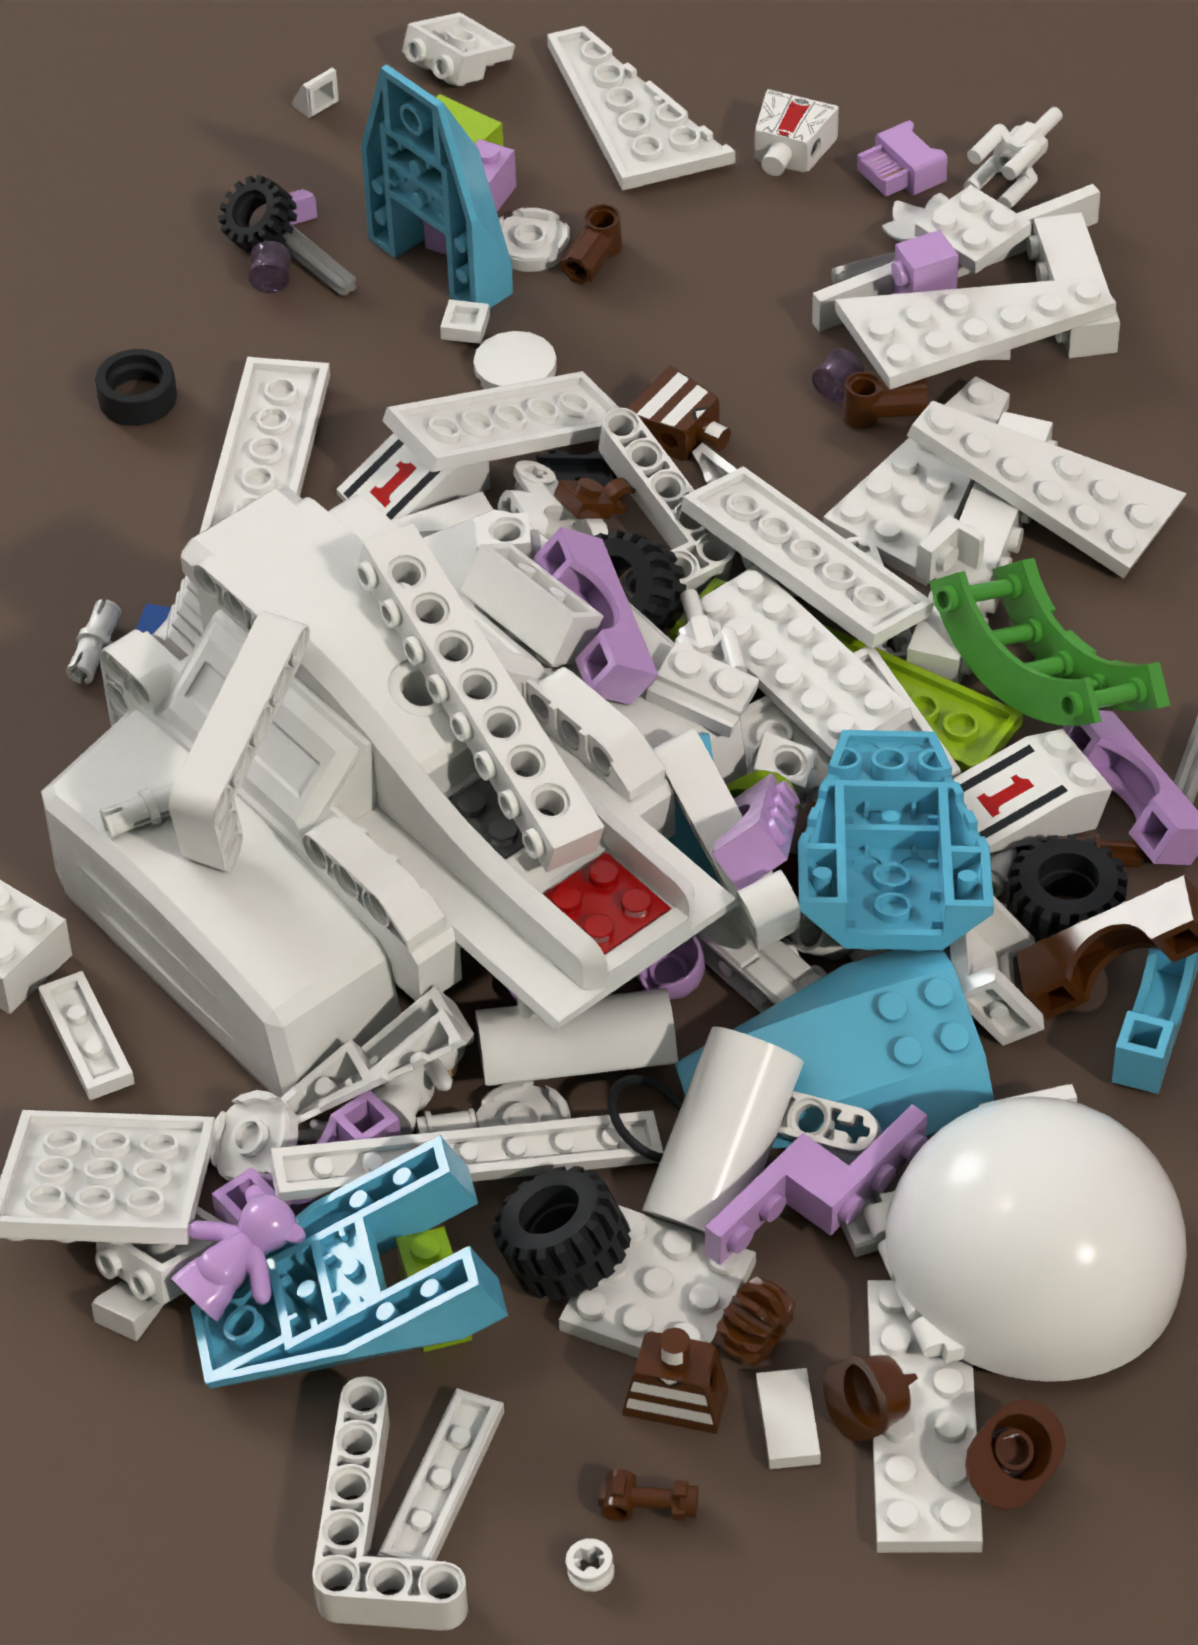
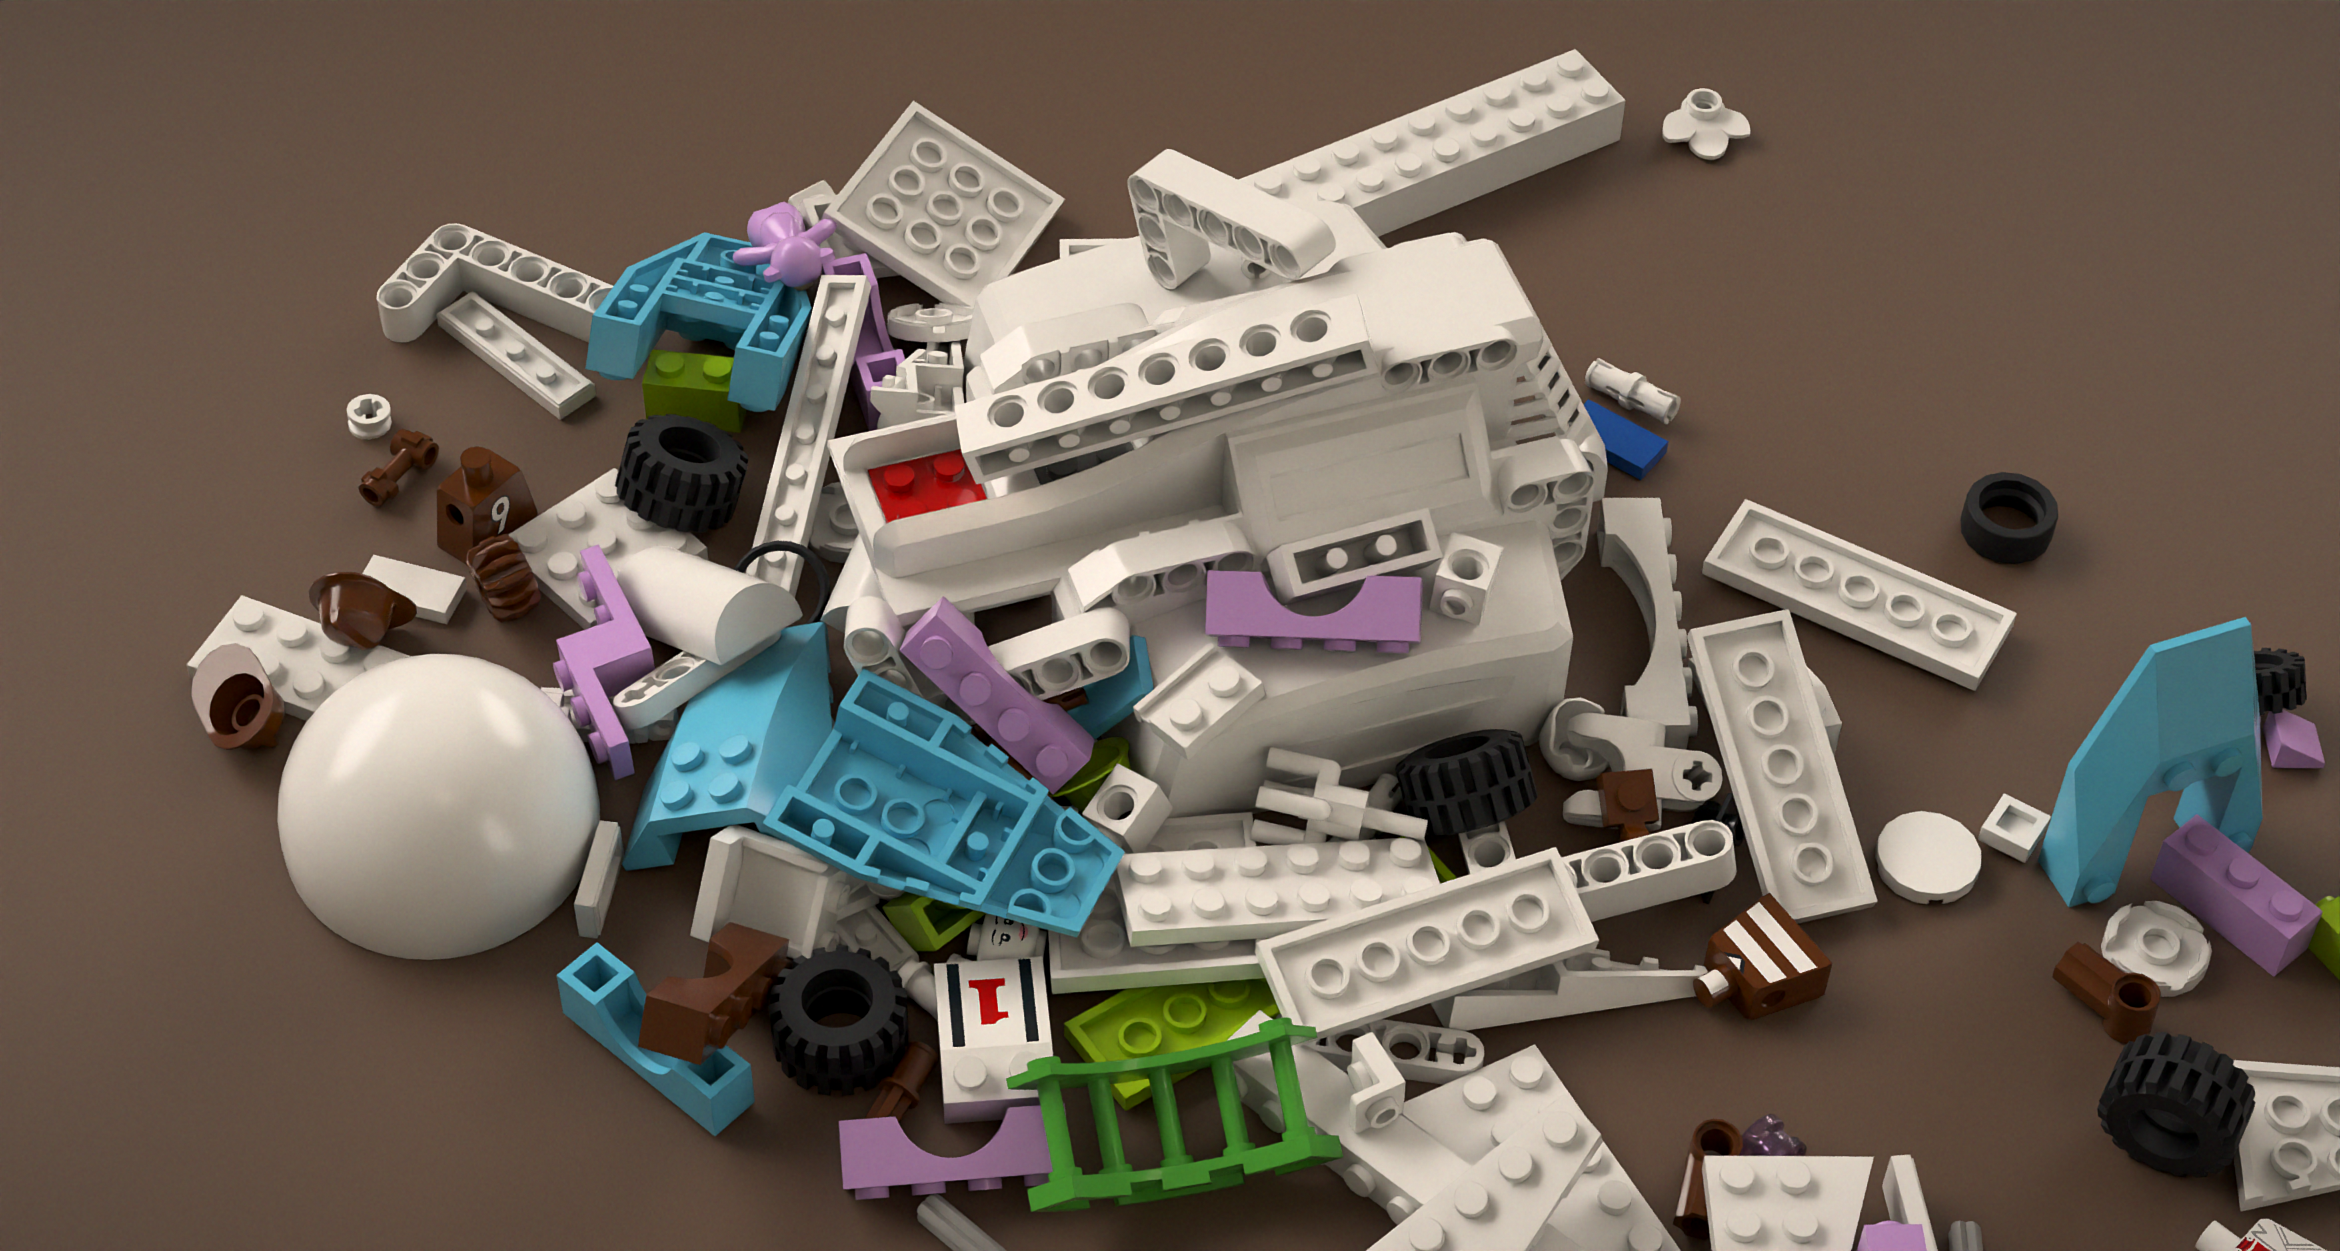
camera: 110 degrees right, 0 degrees up
none -> black tyre [2097,1032,2256,1178]

